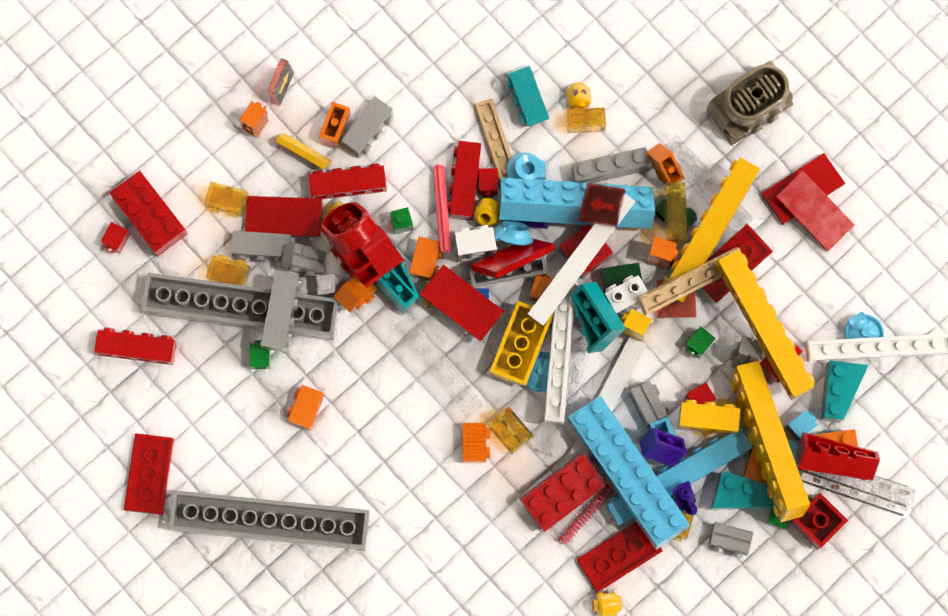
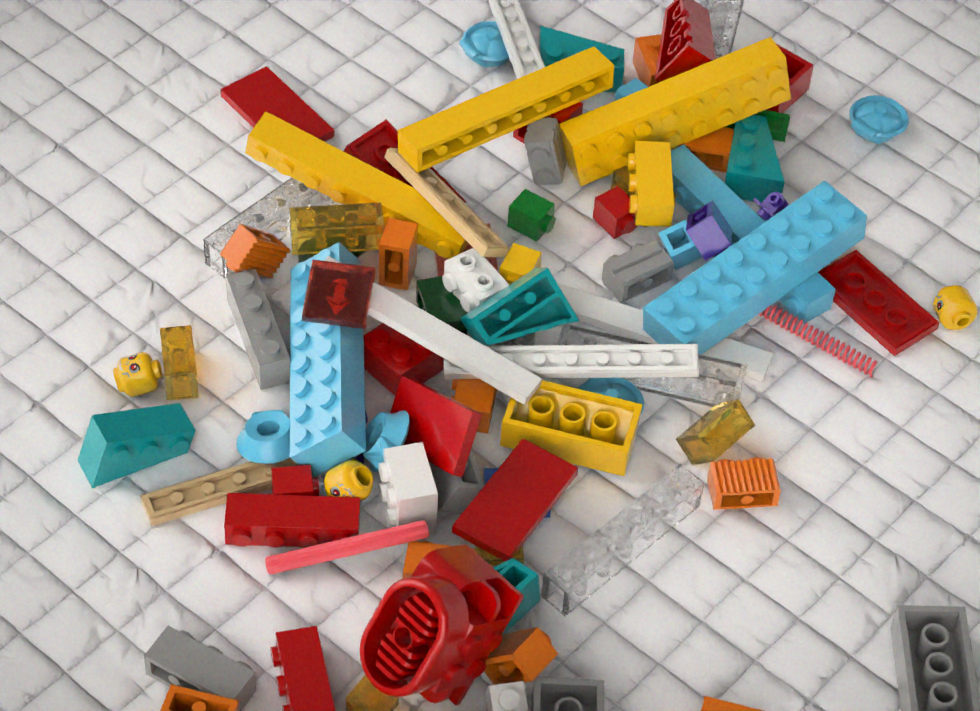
camera: 95 degrees left, 30 degrees down
green brick [390,207,413,235] -> none
red brick [519,453,606,532] -> none
dark tan brick [706,61,794,146] -> none
light grey brick [708,522,753,558] -> none
tile [775,170,855,252] -> none
none -> medium azure piece [849,95,909,144]

